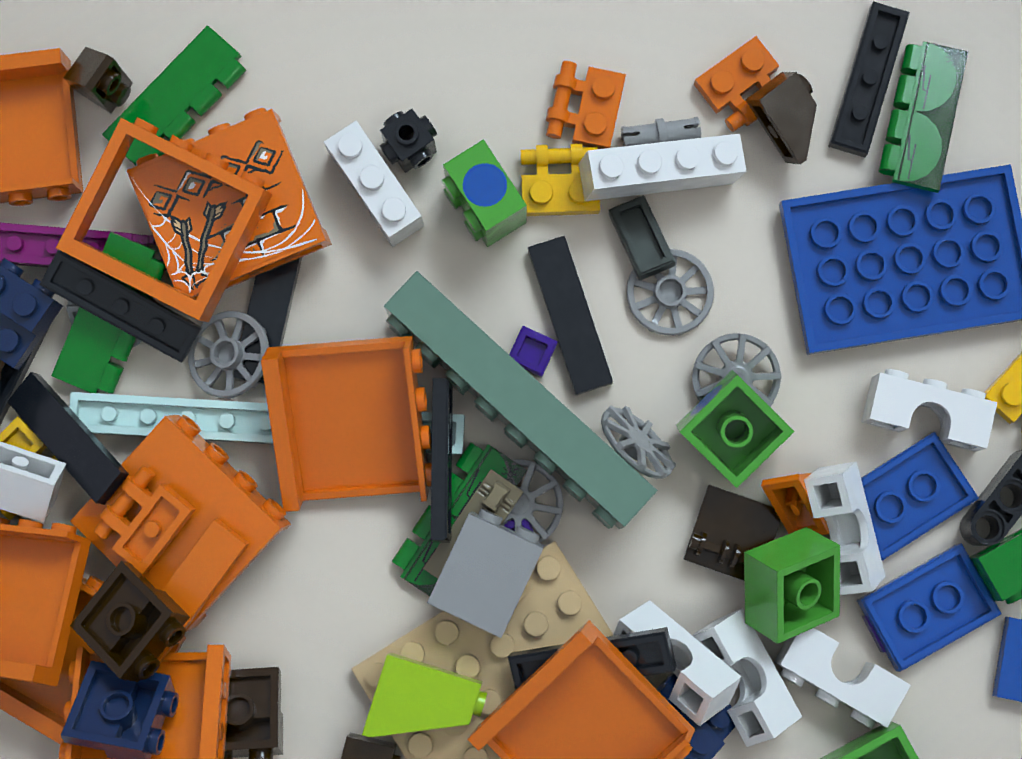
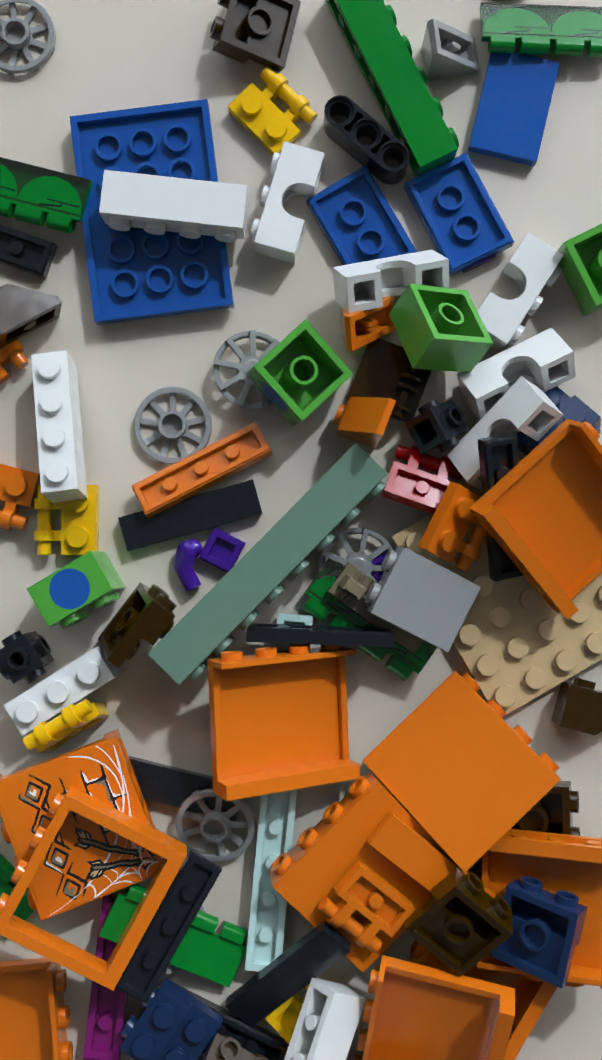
camera: 85 degrees left, 5 degrees up
lime slope [362,653,487,737] -> none
light grey wheel [601,405,676,479] -> none
pearl dark grey tile [609,195,676,281] -> none
light grey pin [621,117,701,146] -> none
none -> yellow plate [23,699,110,753]
none -> dark brown plate [98,582,177,668]
none -> white brick [99,170,249,243]
none -> orange tile [131,422,273,519]
none -> dark purple arm [173,539,203,593]
none -> orange slope [333,397,396,449]
none -> orange panel [362,671,561,873]
none -> plate [381,444,462,515]
none -> black brick [405,399,469,455]
none -> orange plate [418,481,486,573]

